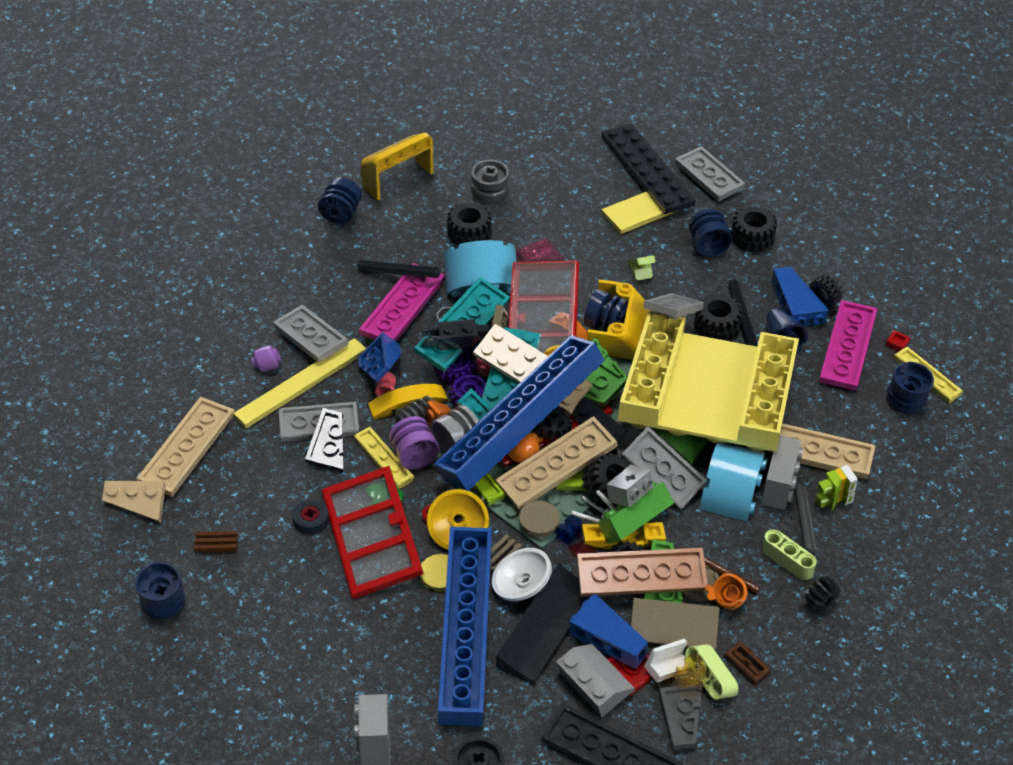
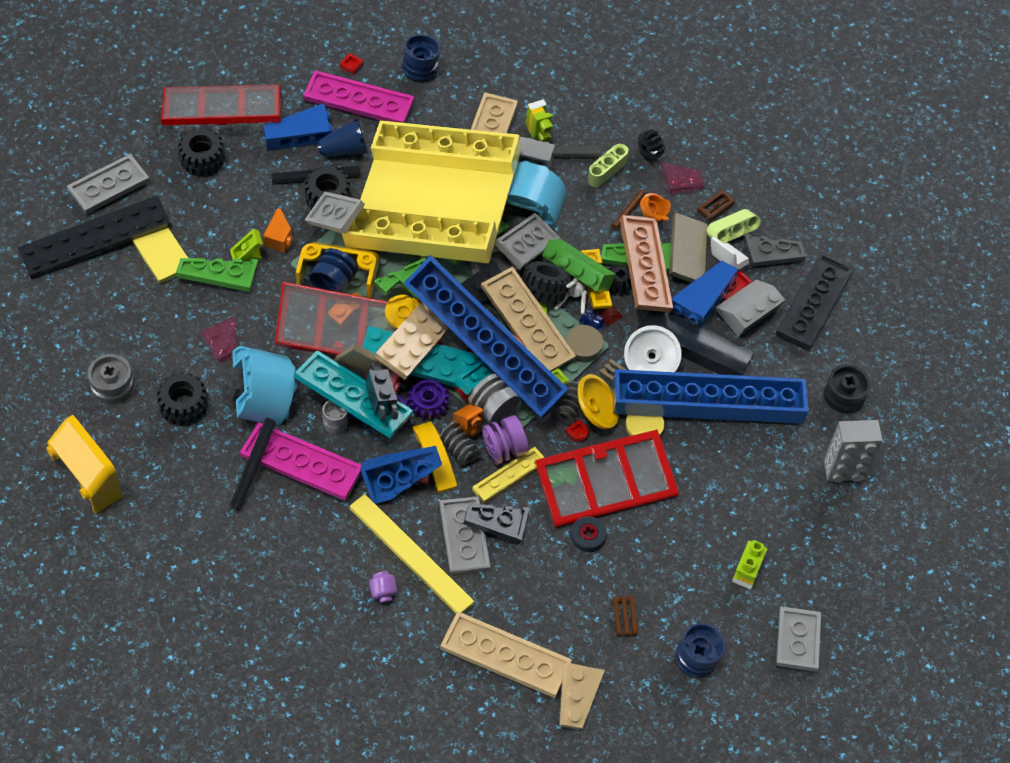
camera: 95 degrees left, 10 degrees up
light grey plate [273,305,349,363] -> none
dark blue wheel [317,177,362,225] -> none
light grey brick [607,465,653,507] -> none
clear yellow hair [674,654,707,687] -> none
dark blue wheel [689,209,733,257] -> none
black tyre [809,274,843,309] -> none
light yellow tile [893,347,963,404] -> none
none -> clear door [161,84,281,126]
none -> bright green wing [176,258,258,292]
none -> orange slope [263,208,293,253]
none -> clear pink wing [661,162,704,193]
none -> lime hips [732,540,767,589]
none -> light grey plate [776,606,821,672]

